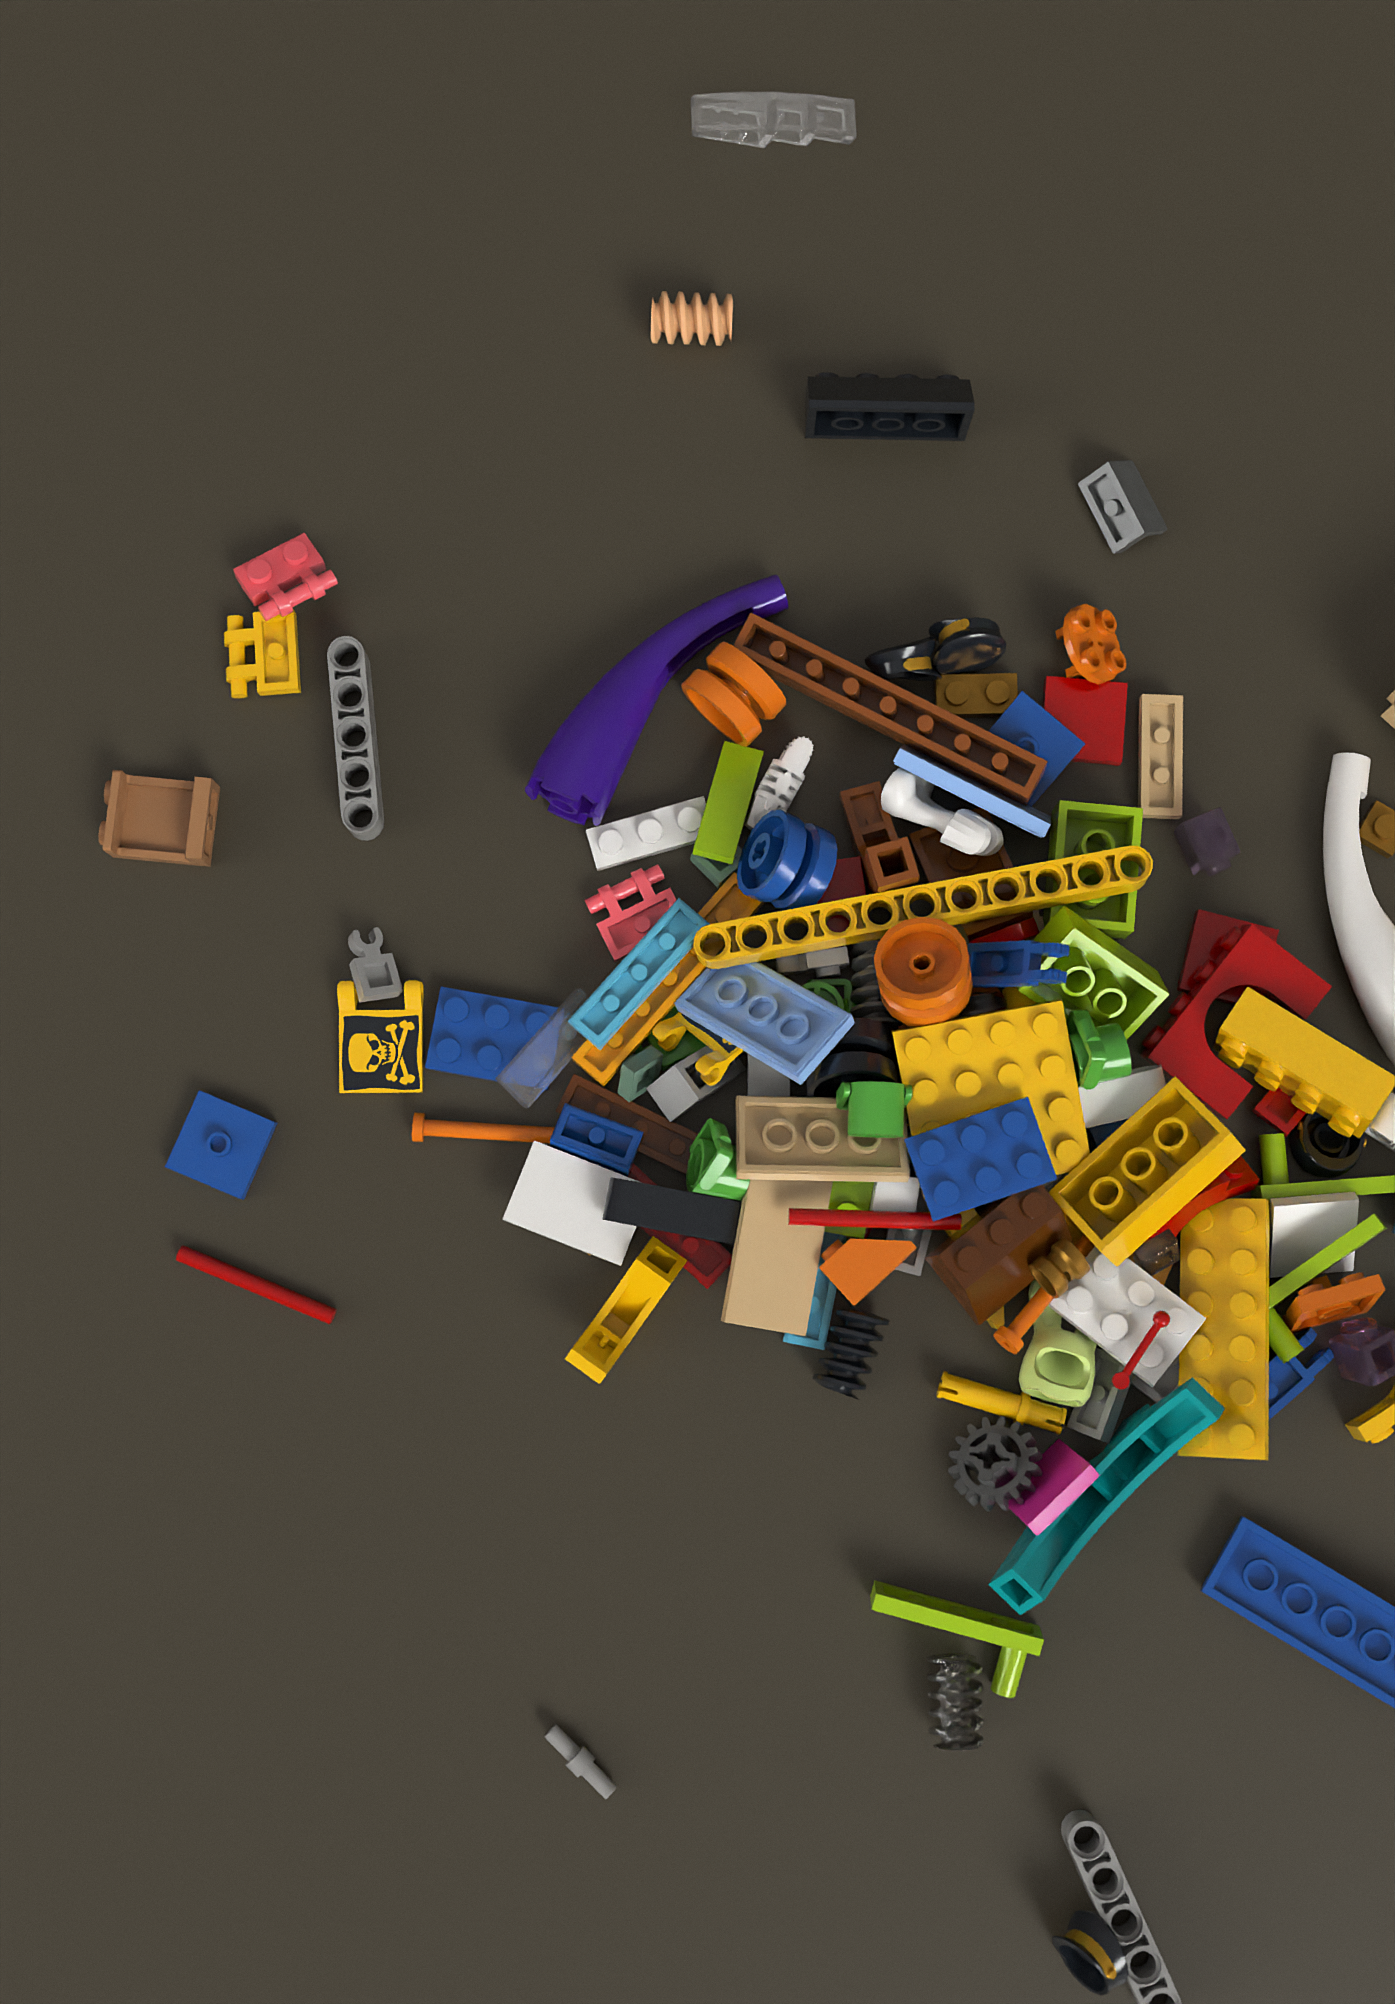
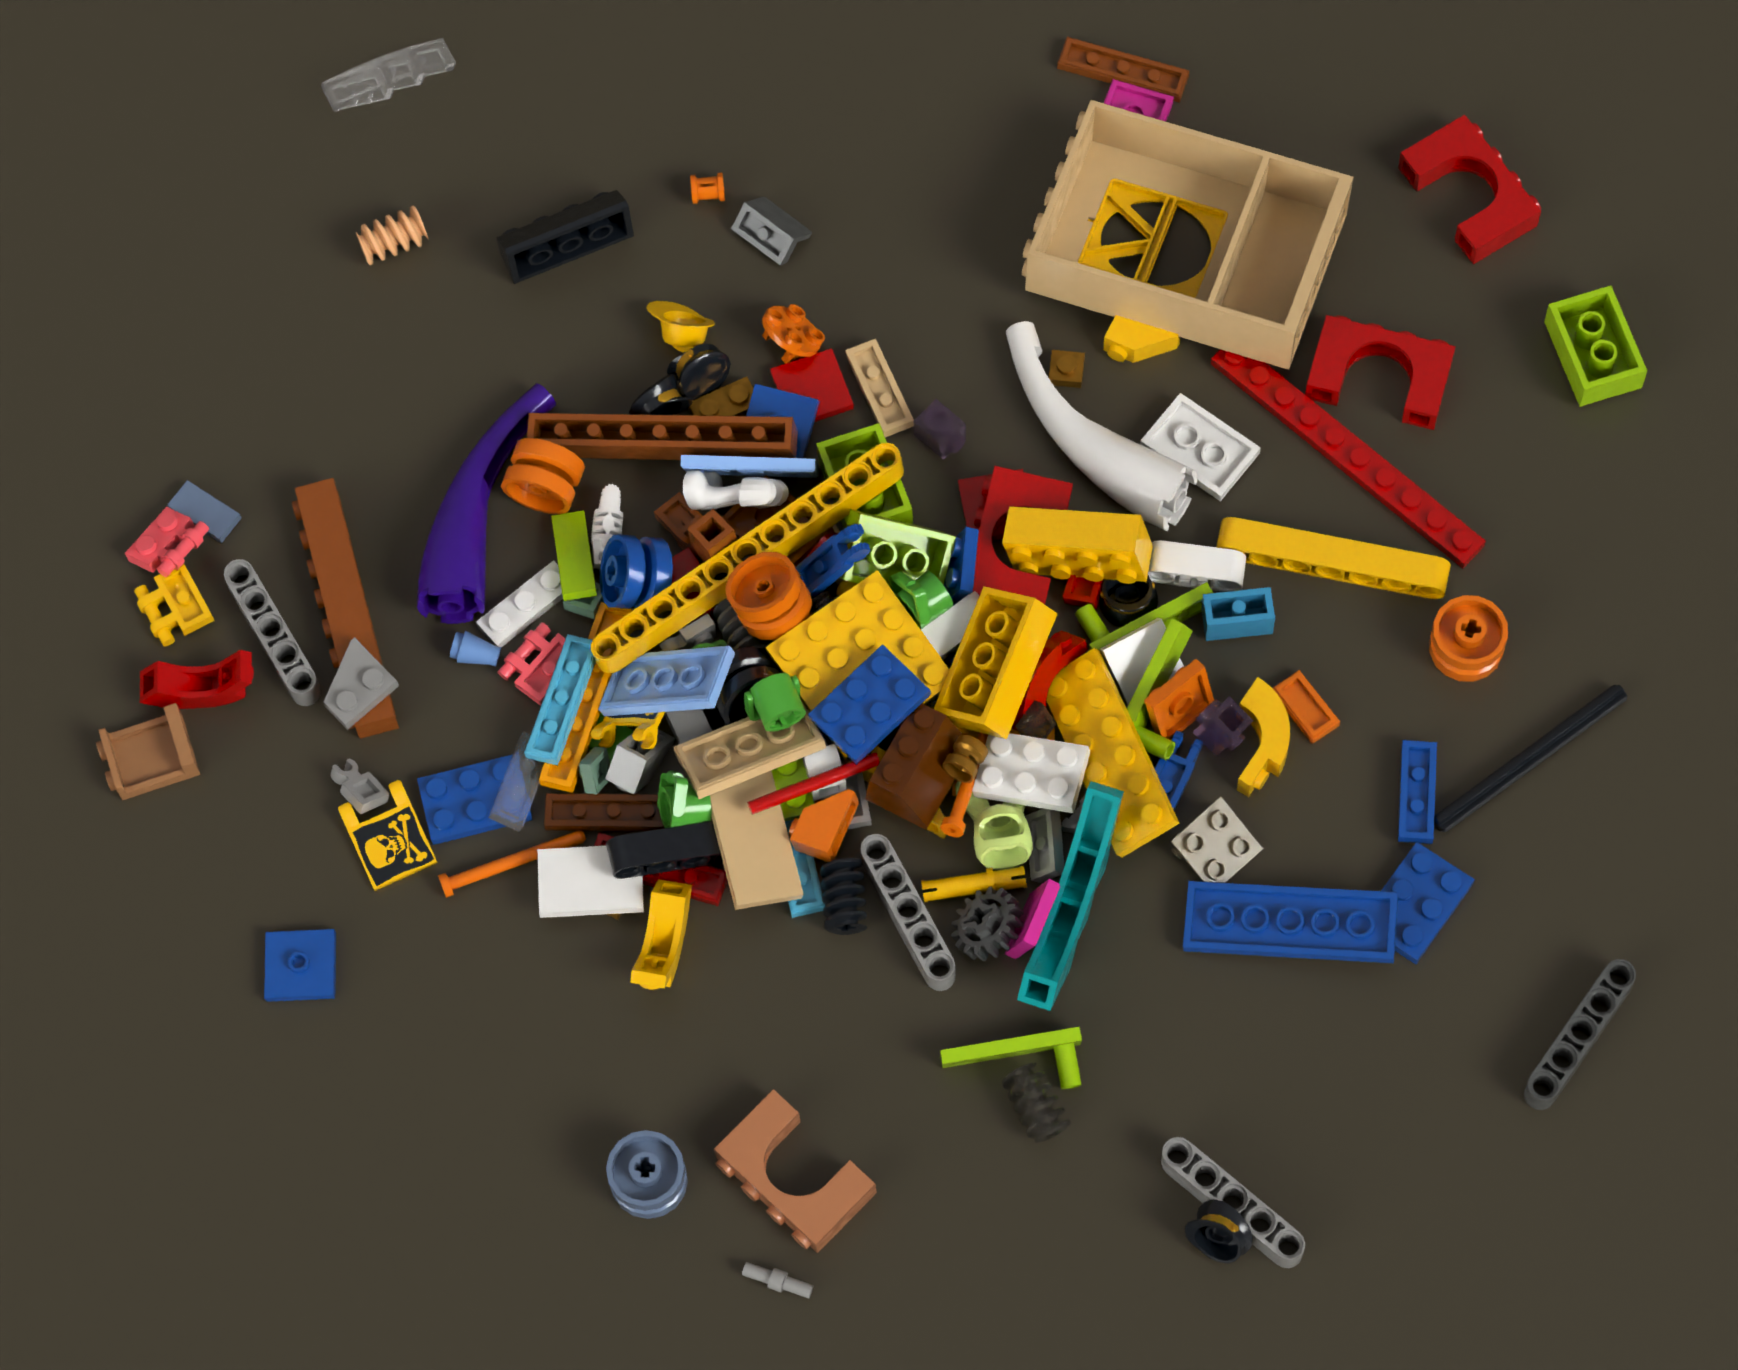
camera: 20 degrees left, 15 degrees down
red bar [176,1245,337,1324] -> none
blue slope [550,1103,644,1177] -> none
red hinge [1112,1311,1170,1390] -> none
none -> red arch [140,650,254,709]
none -> sand blue tile [167,480,241,543]
none -> dark orange brick [292,478,399,739]
none -> light grey wing [324,637,399,730]
none -> medium blue cone [449,630,501,667]
none -> sand blue wheel [606,1130,688,1219]
none -> yellow piece [646,301,715,353]
none -> orange bush [690,172,725,204]
none -> nougat arch [714,1089,877,1253]
none -> light grey beam [860,834,956,991]
none -> blue plate [944,527,979,606]
none -> hinge [1170,796,1263,883]

